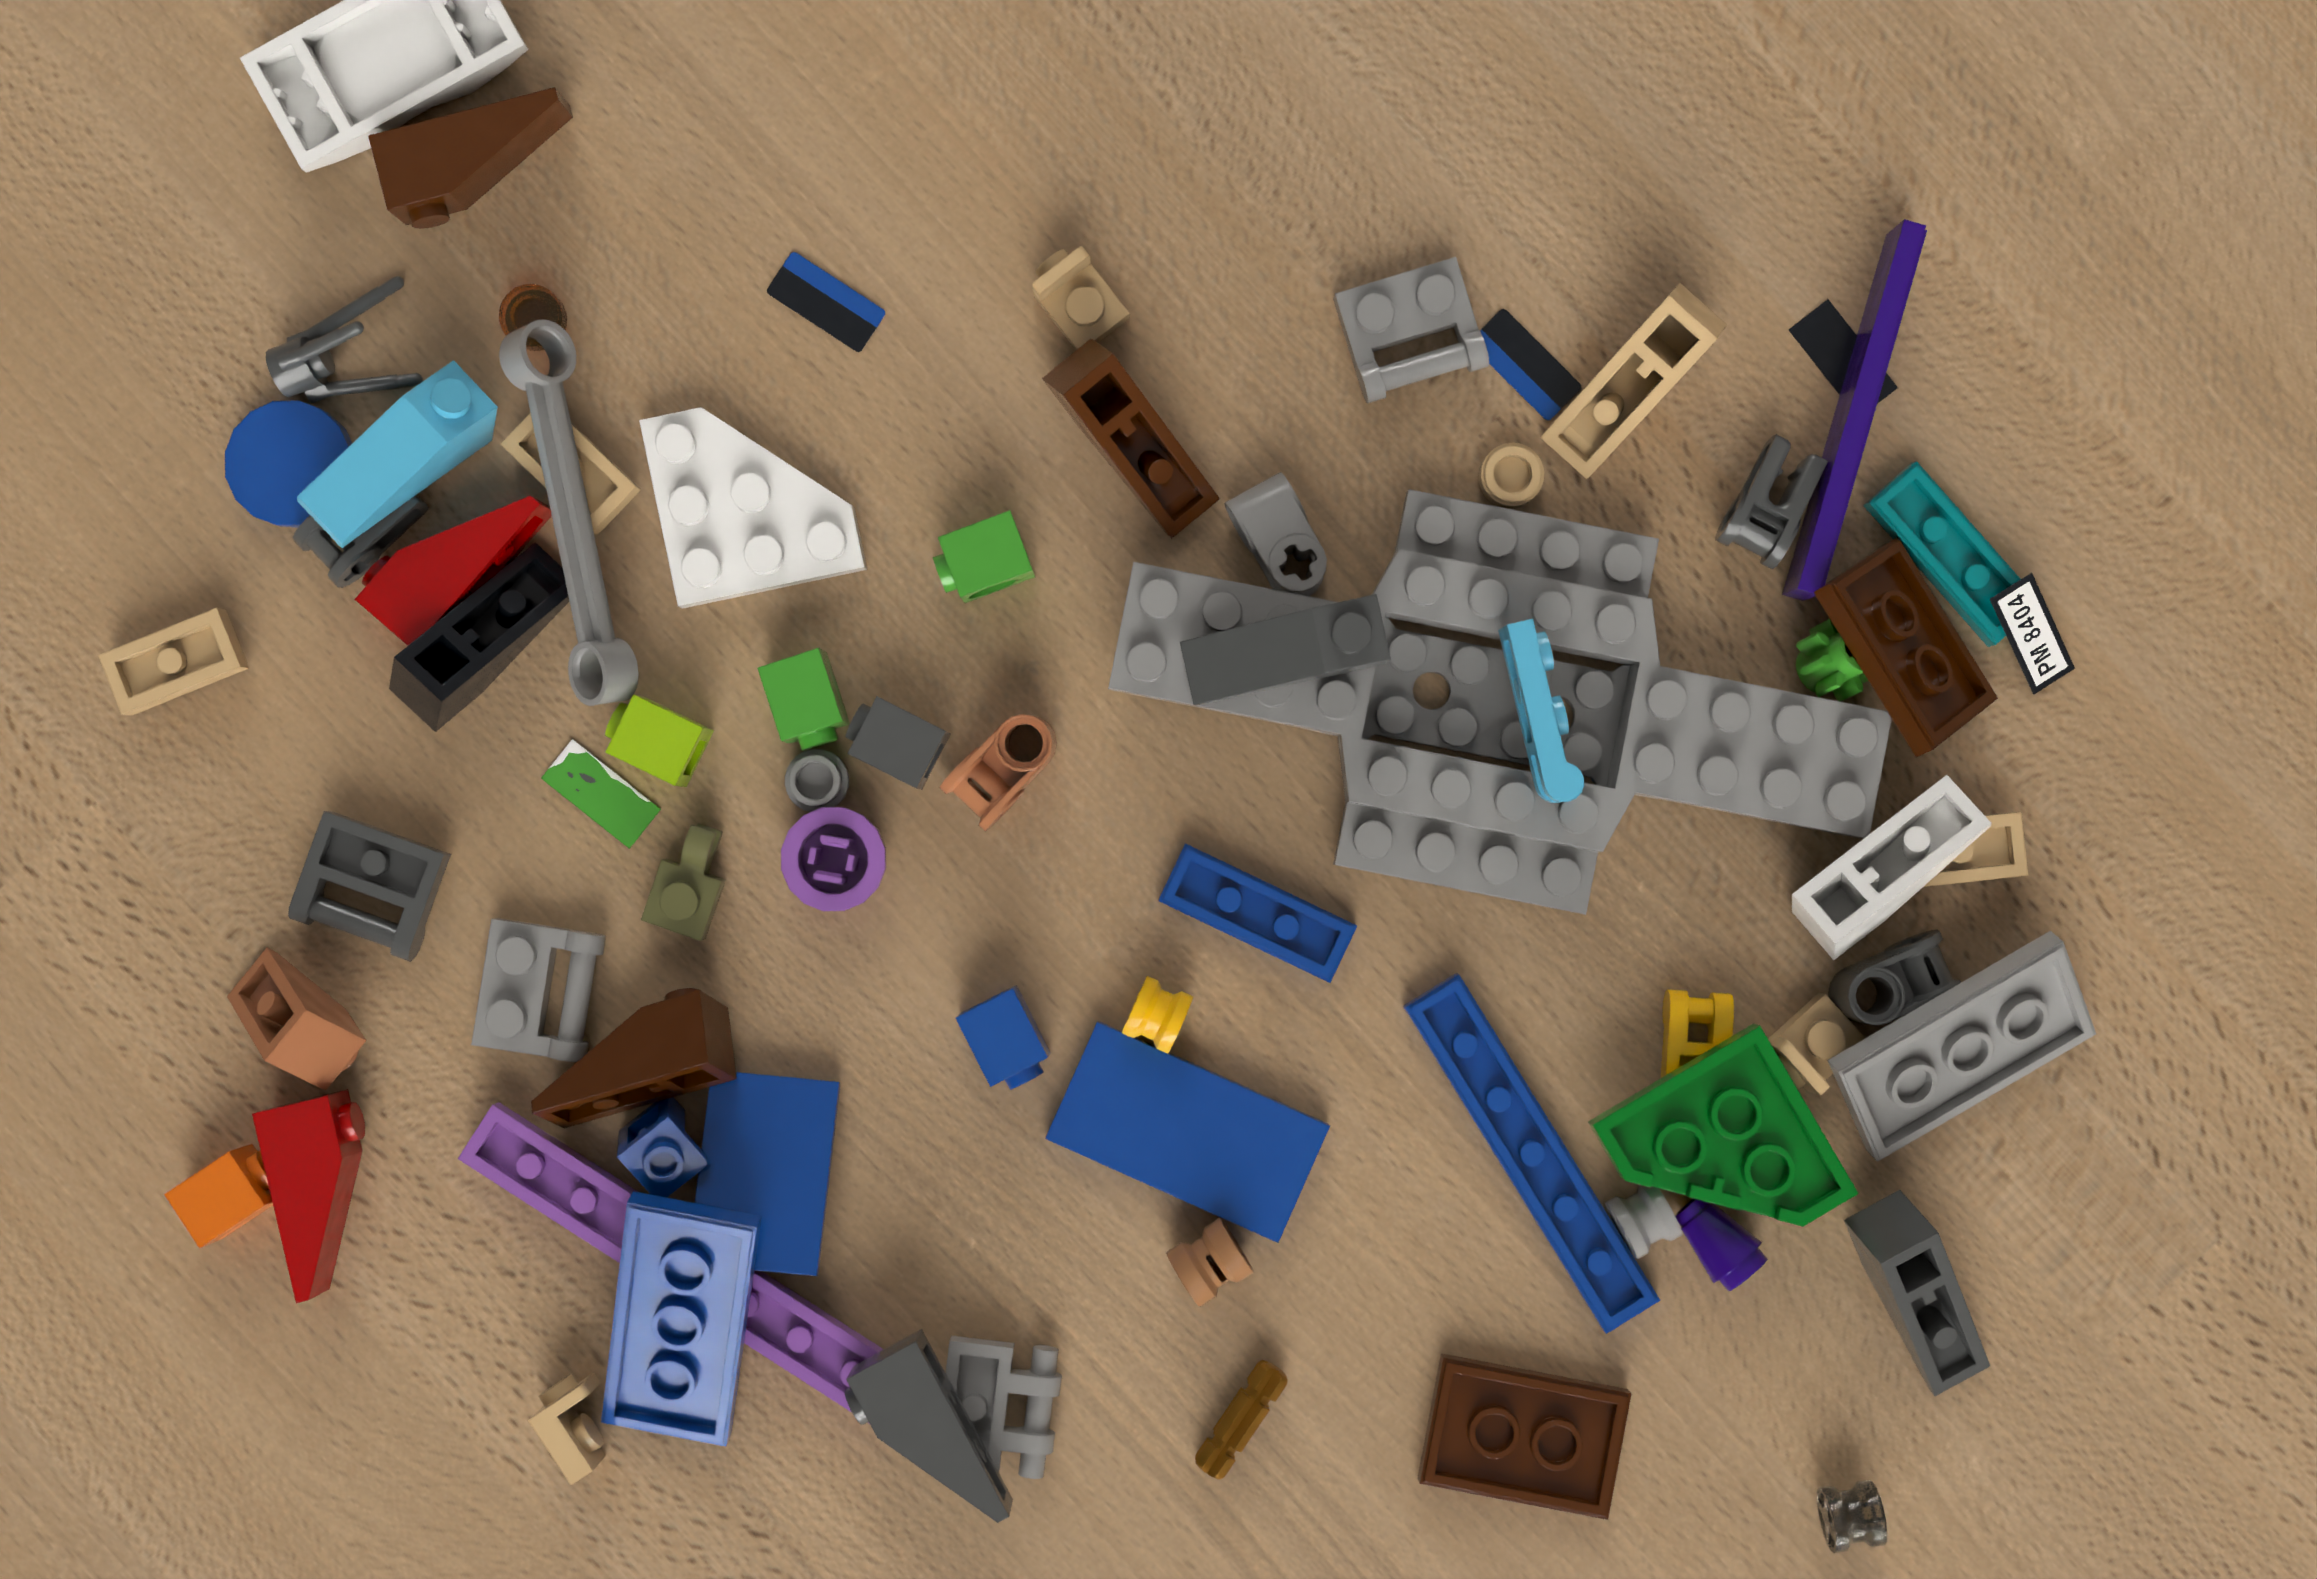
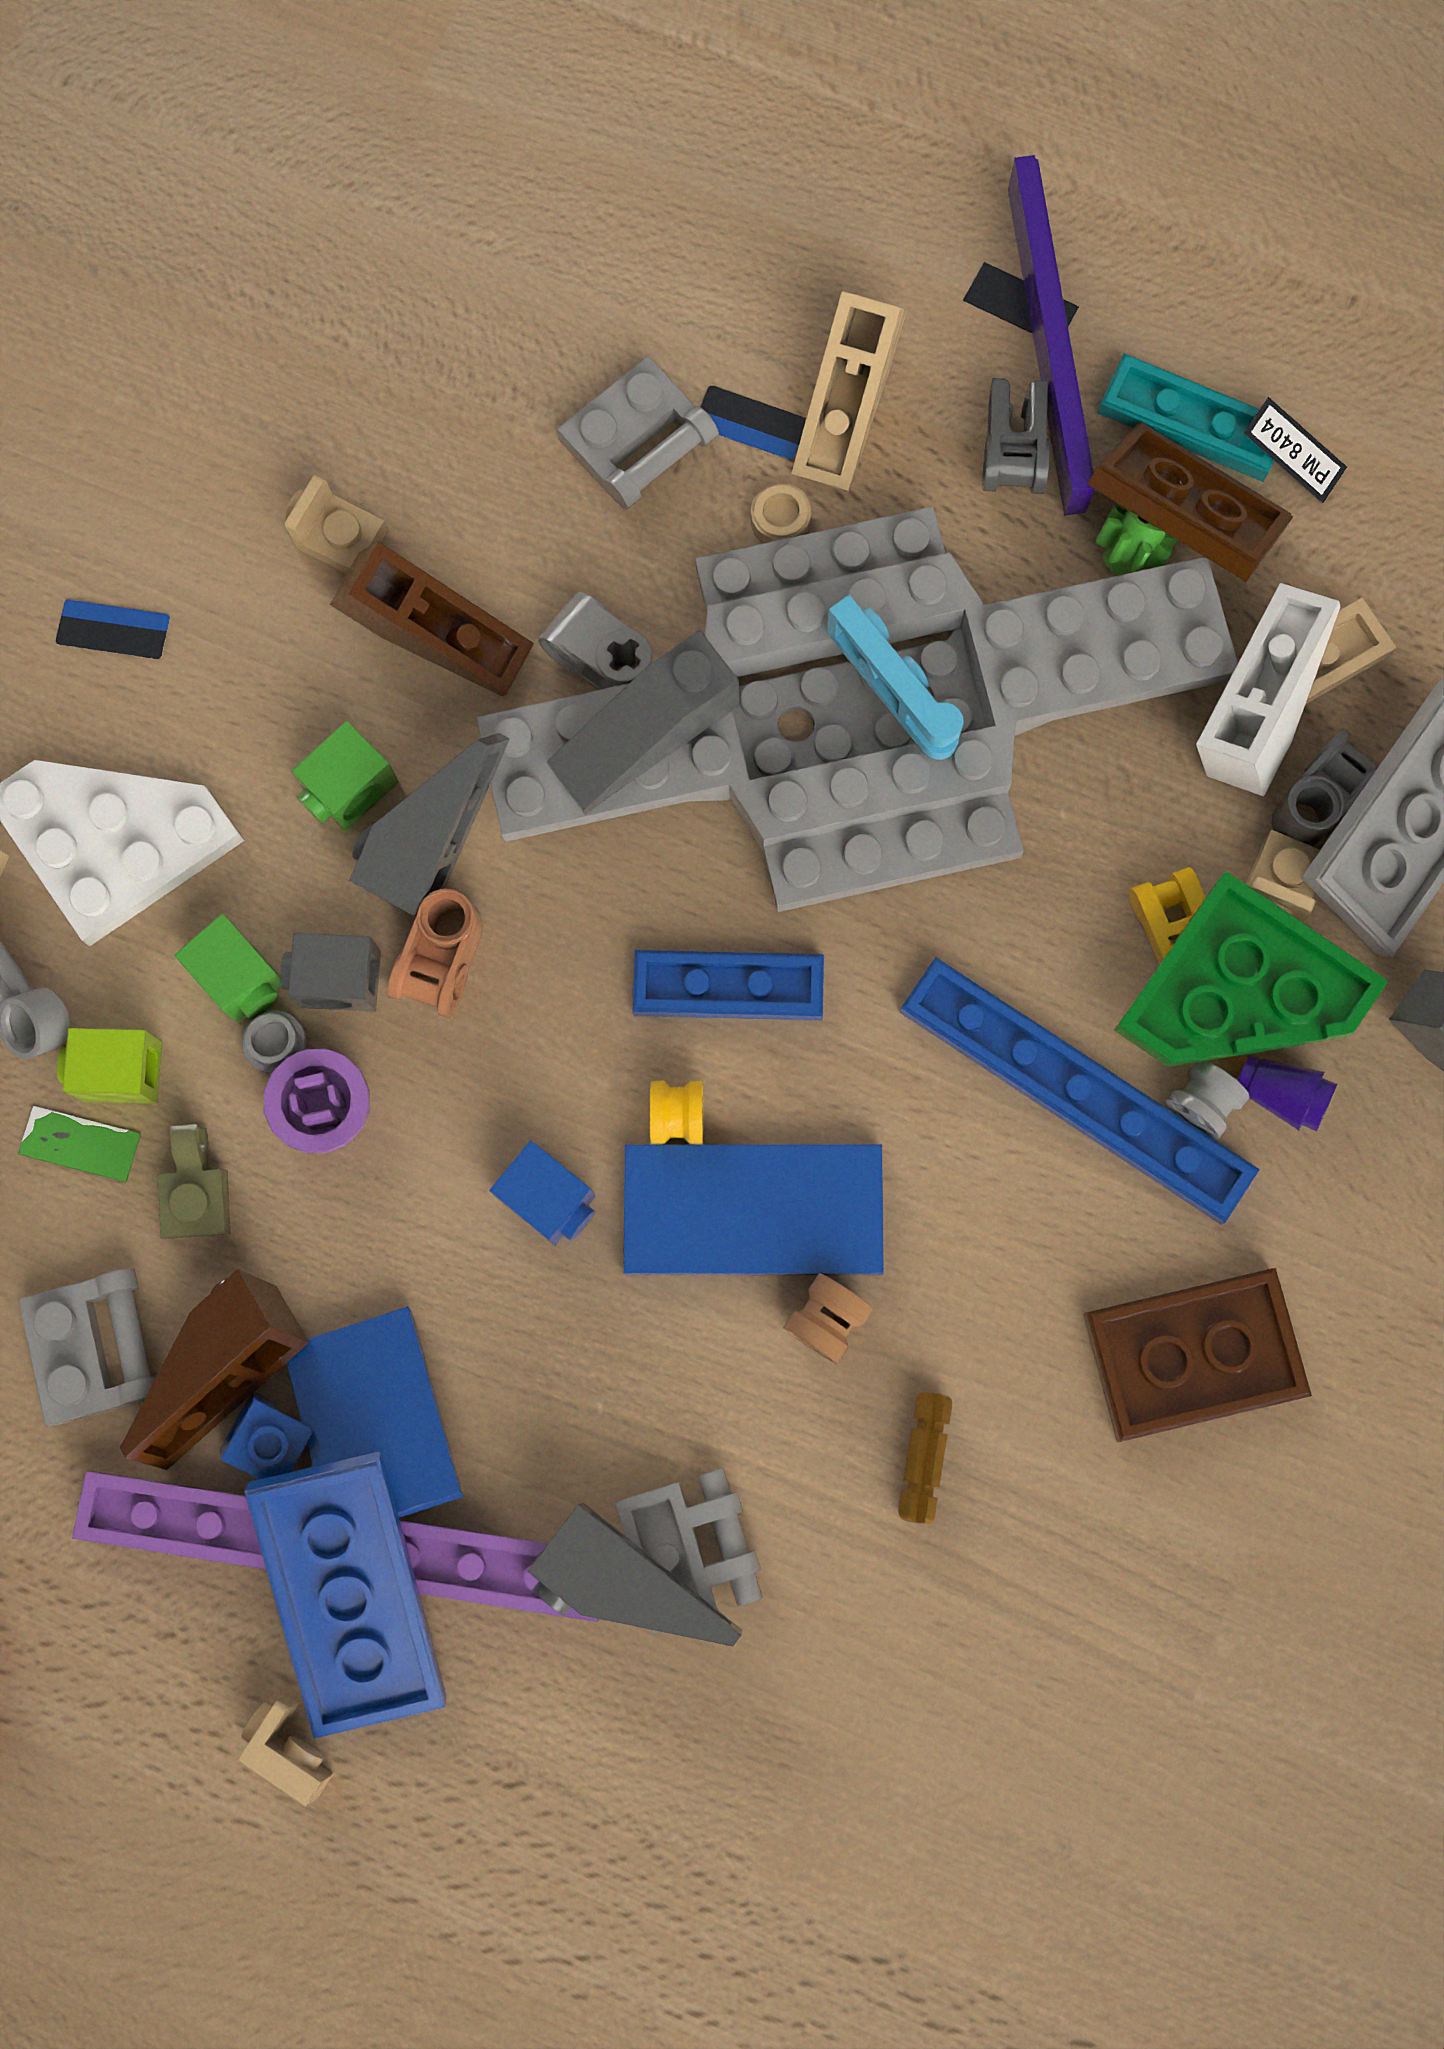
camera: 15 degrees left, 10 degrees down
none -> dark grey slope [349,733,510,916]

